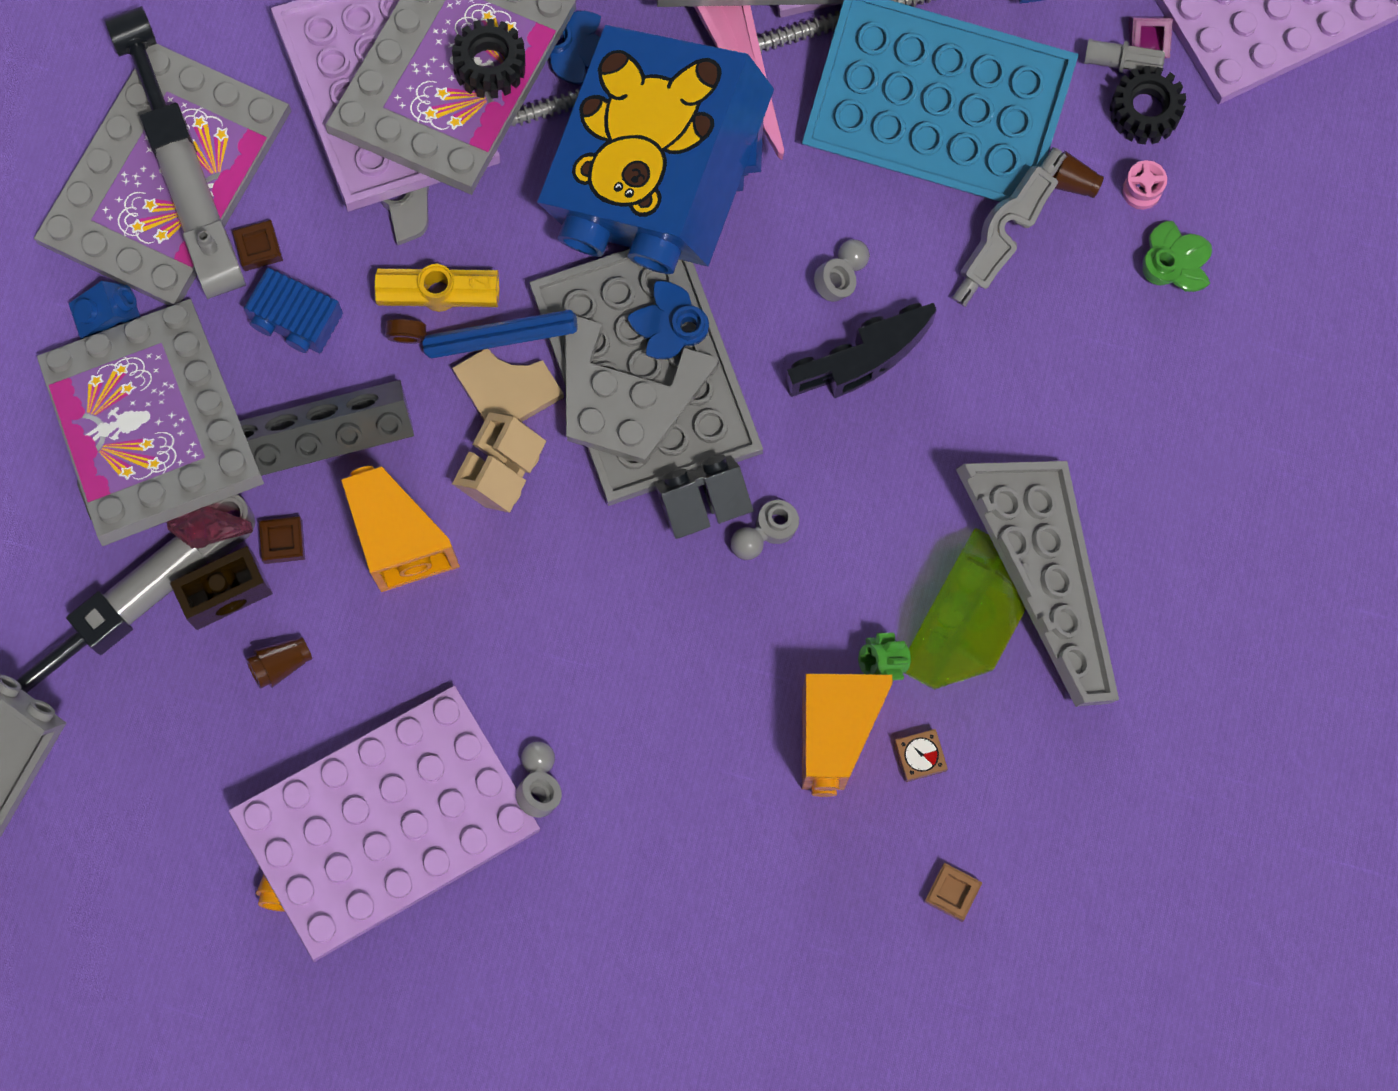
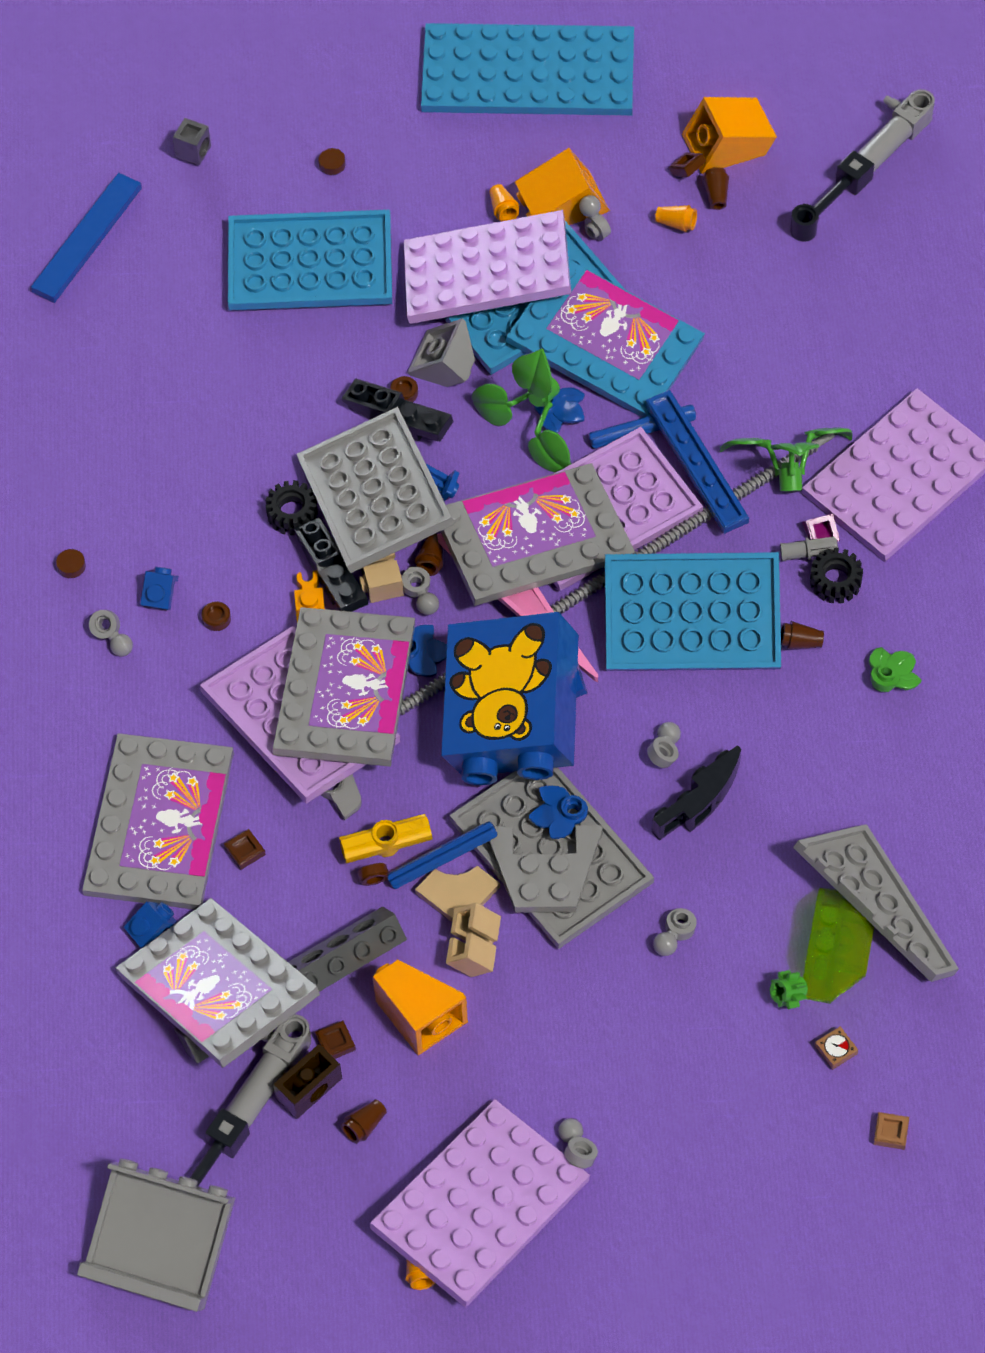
camera: 15 degrees left, 15 degrees down
light grey piece [104,6,246,299] -> none
clear pink piece [167,506,253,549] -> none
blue brick [244,268,343,354] -> none
black tyre [452,19,526,99] -> none
black piece [654,455,754,539] -> none
light orange slope [802,674,892,797] -> none
light grey piece [951,147,1067,307] -> none
bright pink wheel [1122,160,1167,210] -> none

